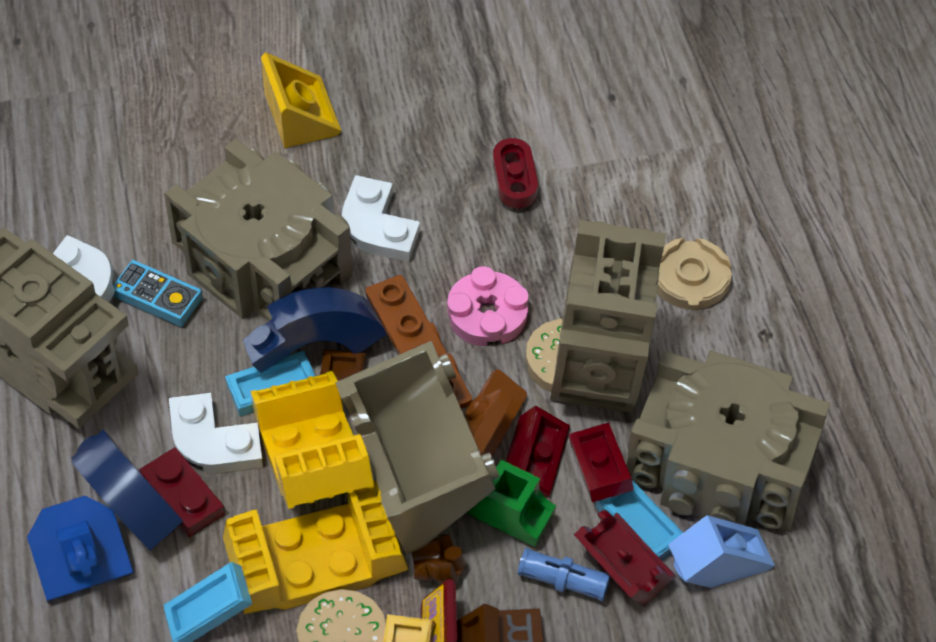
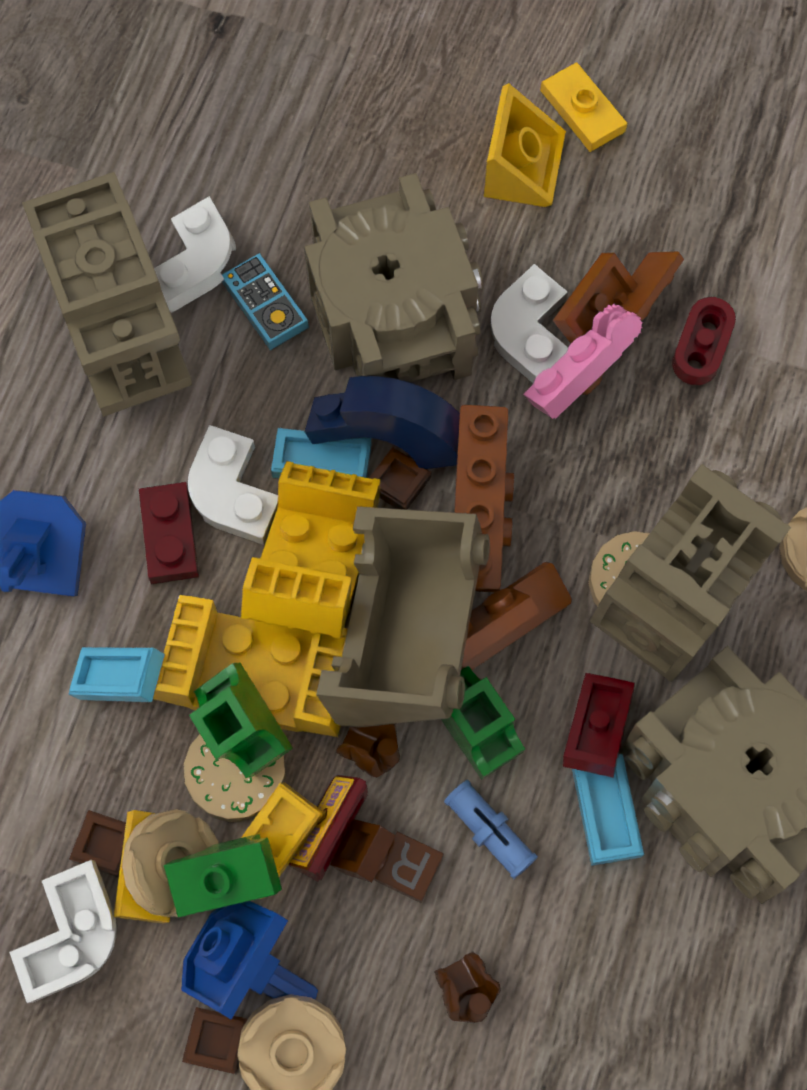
camera: 30 degrees right, 15 degrees up
dark blue arch [71,429,183,551] -> none
bright pink plate [447,266,528,346] -> none
dark red slope [506,406,570,498] -> none
dark red hinge [574,510,676,607] -> none
light blue slope [668,515,775,588] -> none
none -> green brick [189,663,293,778]
none -> bright pink hinge [523,304,643,419]
none -> yellow plate [540,62,627,152]
none -> dark orange bracket [553,251,684,395]

